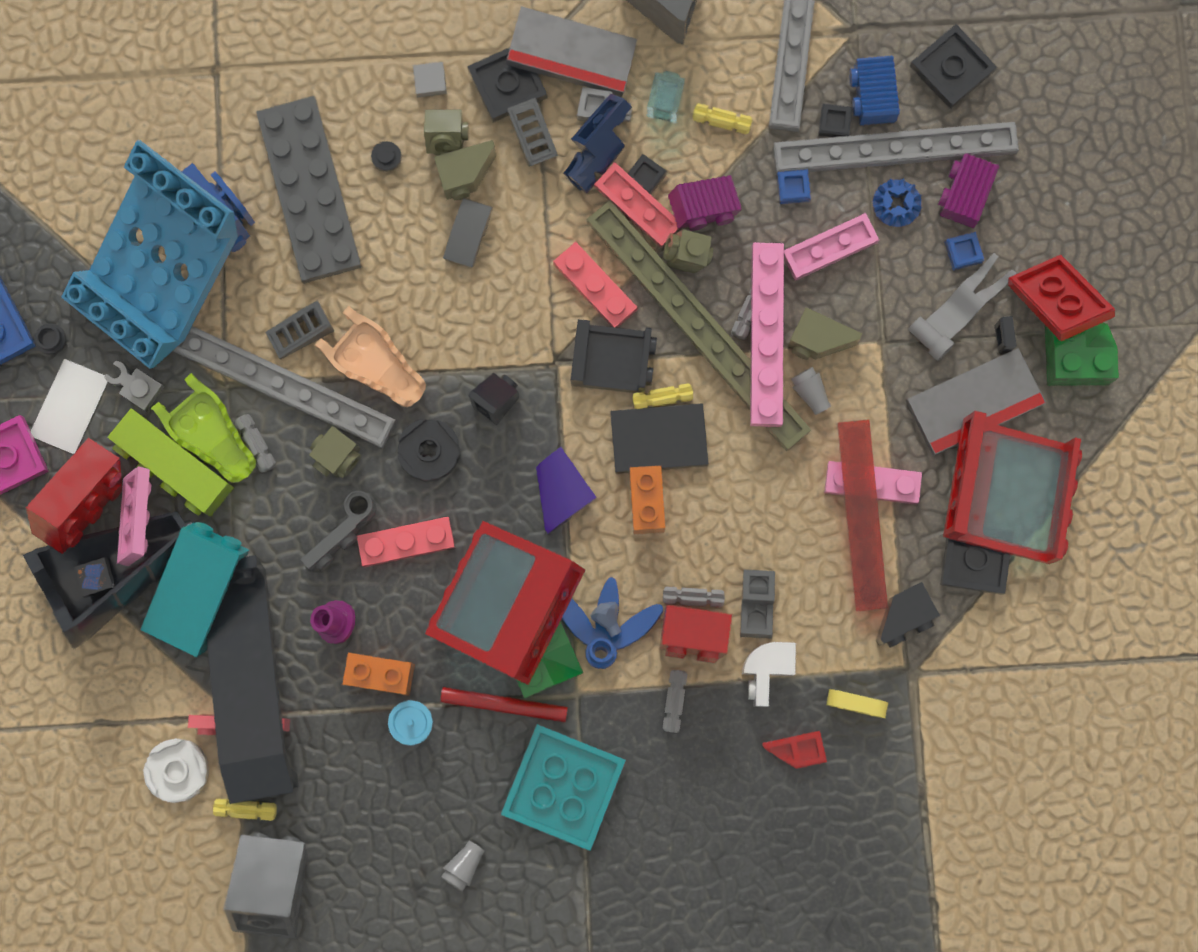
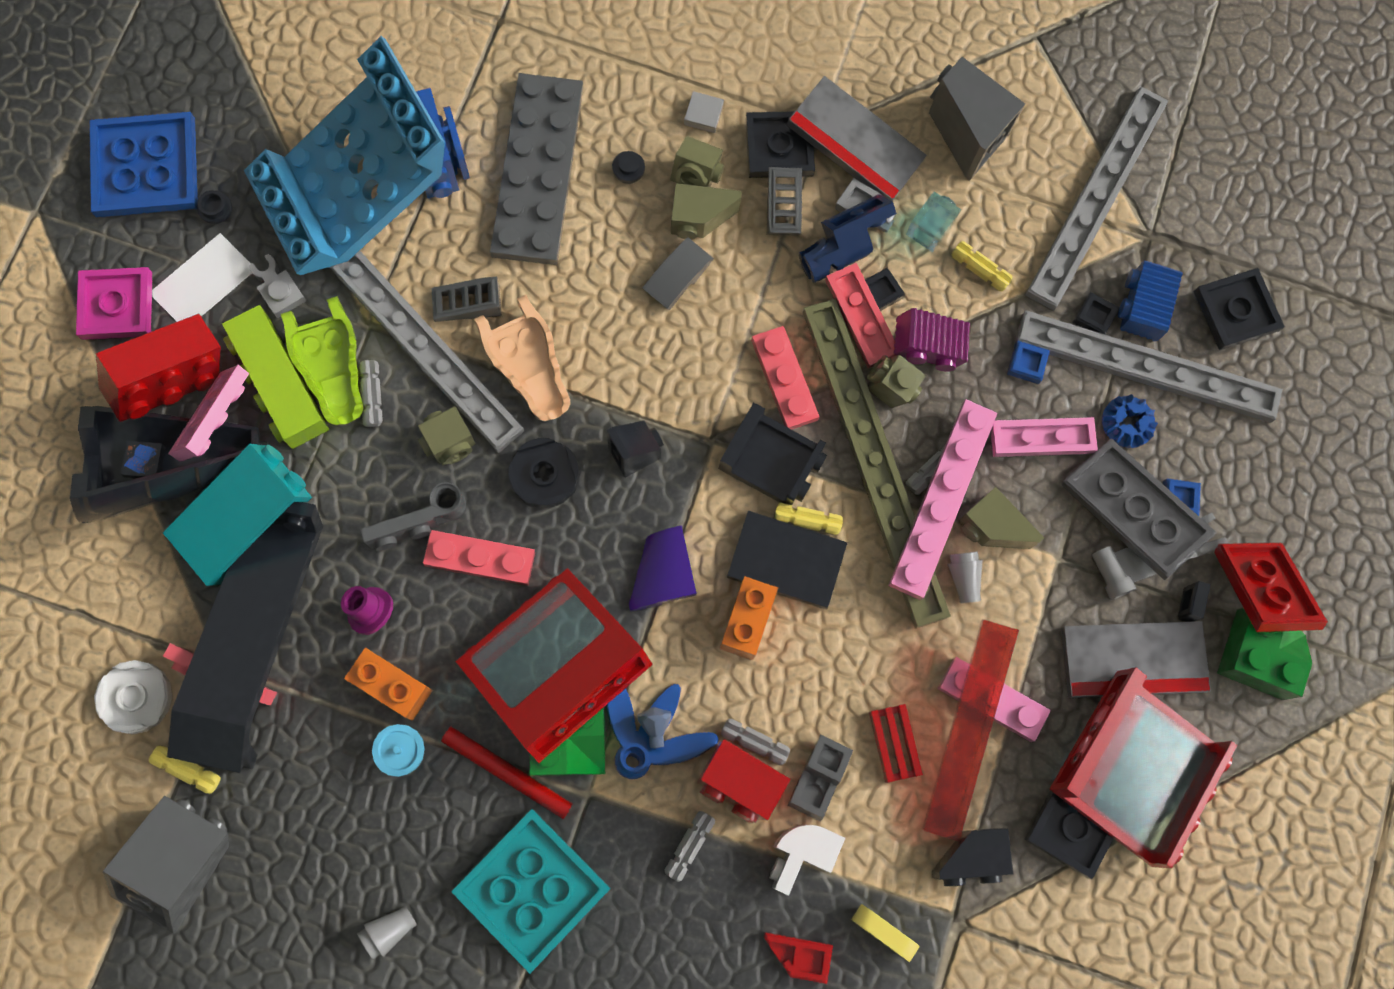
camera: 10 degrees right, 5 degrees down
magenta brick [938,153,999,228] -> none
none -> red tile [869,704,923,783]
none -> flat silver tile [1062,438,1216,580]

